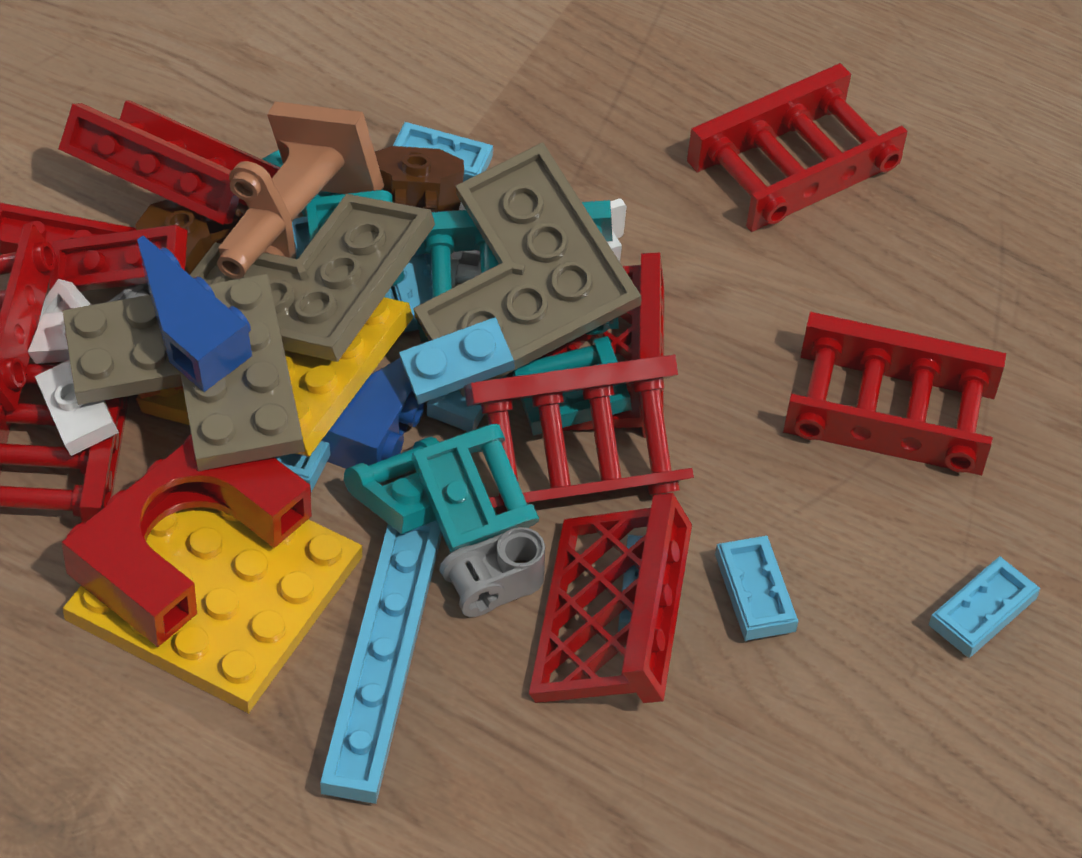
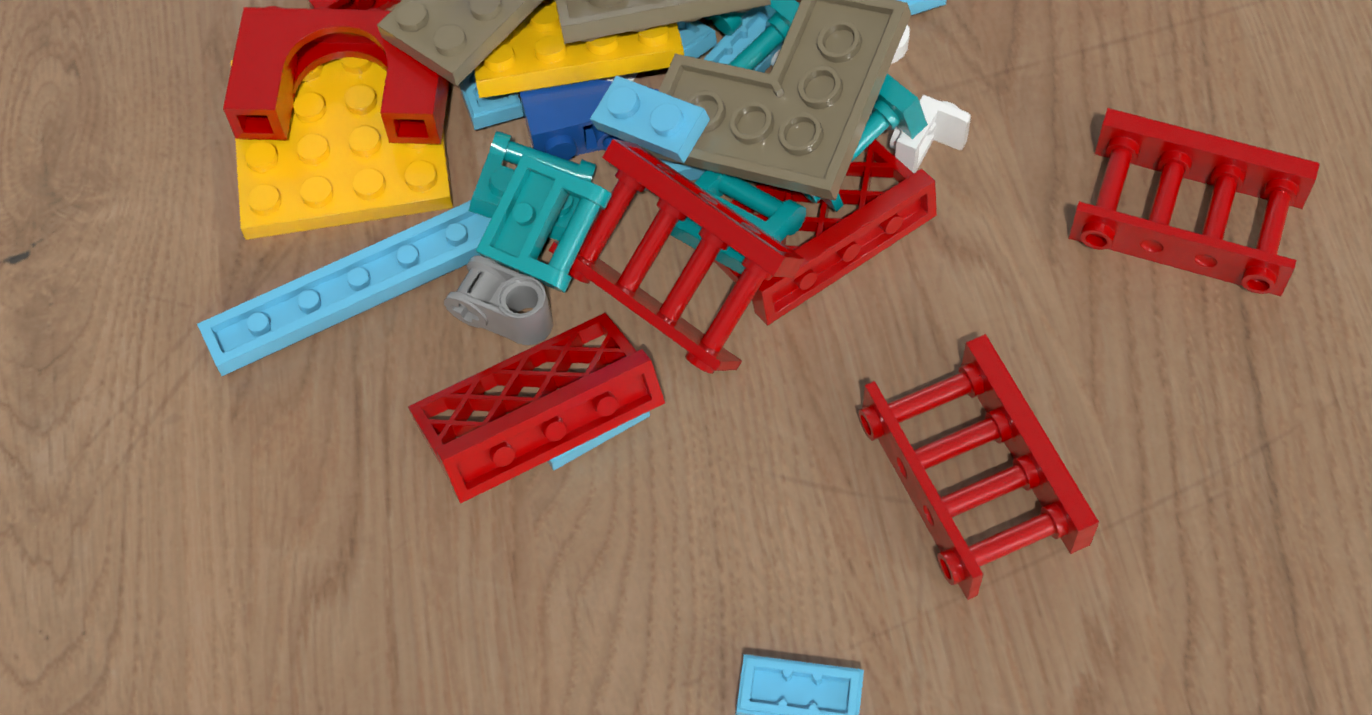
camera: 60 degrees right, 10 degrees up
medium azure plate [715,536,798,641] -> none

